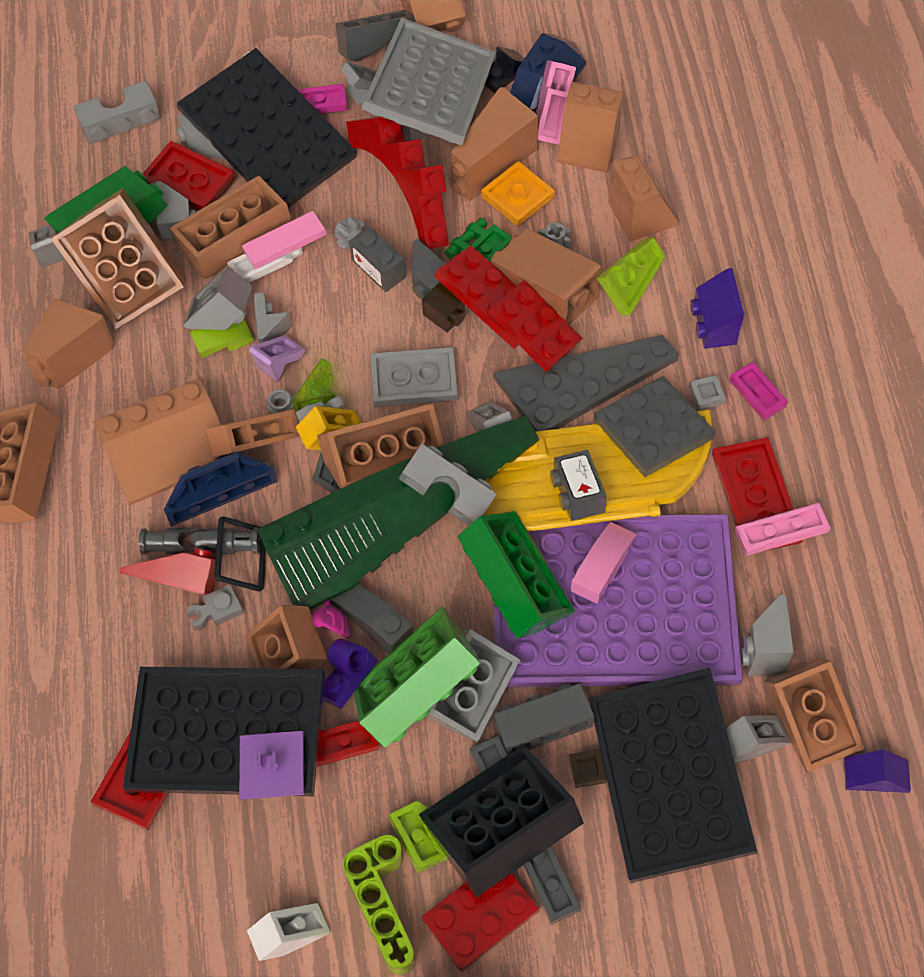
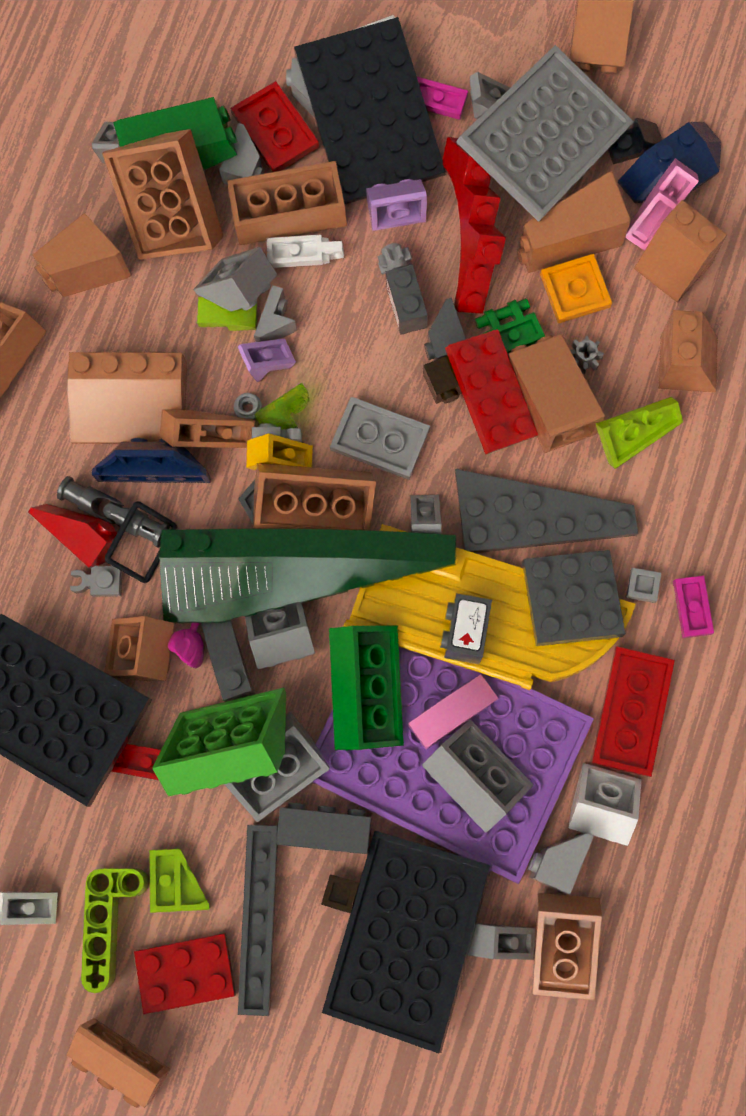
camera: 30 degrees right, 15 degrees up
light grey arch [73,80,161,144] -> none
medium lavender piece [239,731,304,800] -> none
bright pink tile [242,211,326,270] -> none
dark purple plate [323,638,378,709] -> none
dark grey slope [336,10,415,61] -> none
light grey arch [399,444,496,526] -> none
black slope [419,745,584,897] -> none
red plate [488,280,583,372] -> none
dark purple slope [690,268,744,349] -> none
bright pink tile [735,503,831,556] -> none
dark purple slope [844,749,911,793] -> none
none -> light grey slope [245,602,315,669]
none -> lavender slope [366,179,427,231]
none -> light grey slope [422,720,534,833]
none -> white slope [568,763,642,846]

